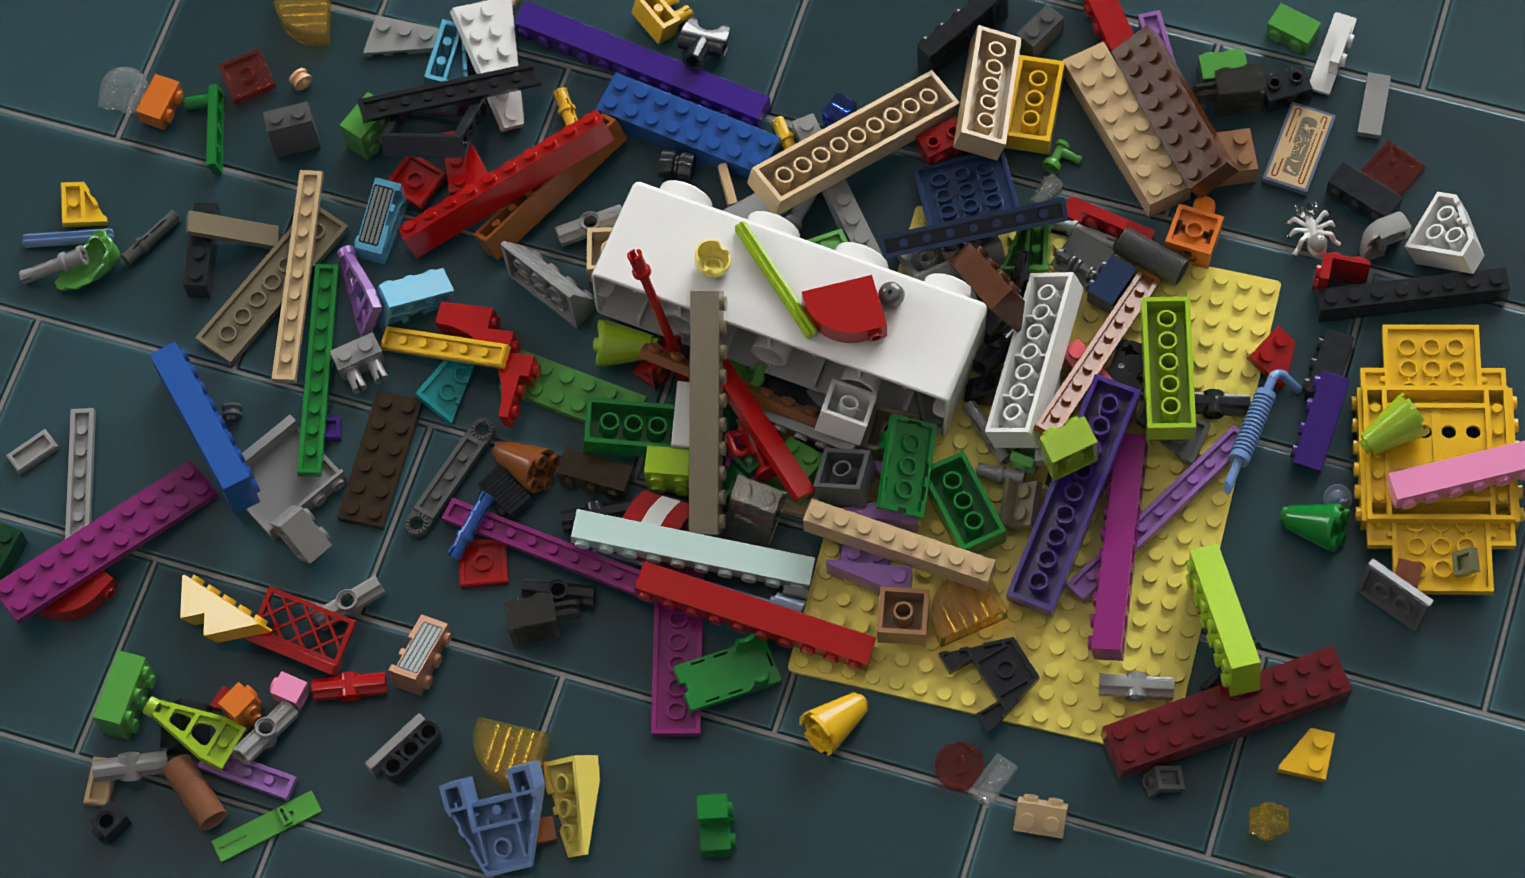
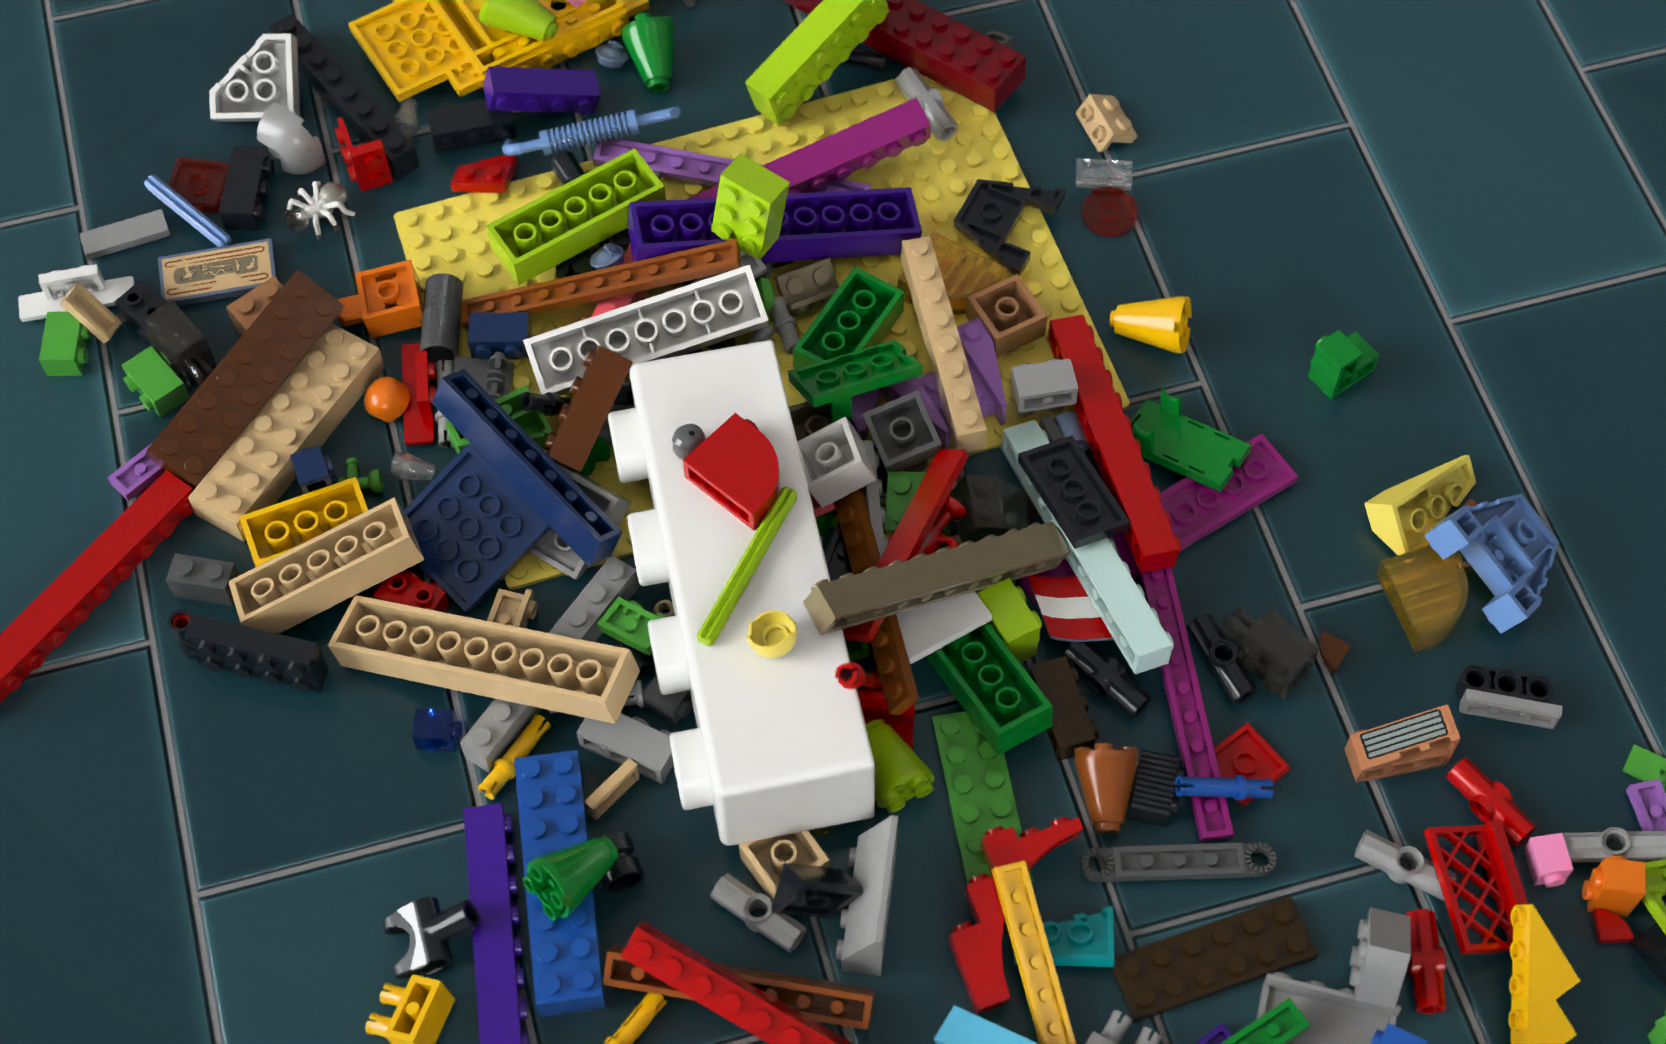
camera: 130 degrees left, 5 degrees down
none -> tan tile [60,282,122,344]
none -> medium blue axle [144,175,232,247]
none -> dark blue brick [290,446,338,494]
none -> orange hair [364,376,410,423]
none -> clear cone [392,98,419,139]
none -> tan bracket [487,588,538,629]
none -> green cone [523,836,618,921]
none -> sand blue hat [590,242,624,270]
none -> black slope [772,862,862,918]
none -> light grey brick [1010,358,1078,417]
none -> black plate [1018,436,1131,549]
none -> reddish brown tile [1318,630,1351,673]
none -> red piece [1405,909,1446,1014]

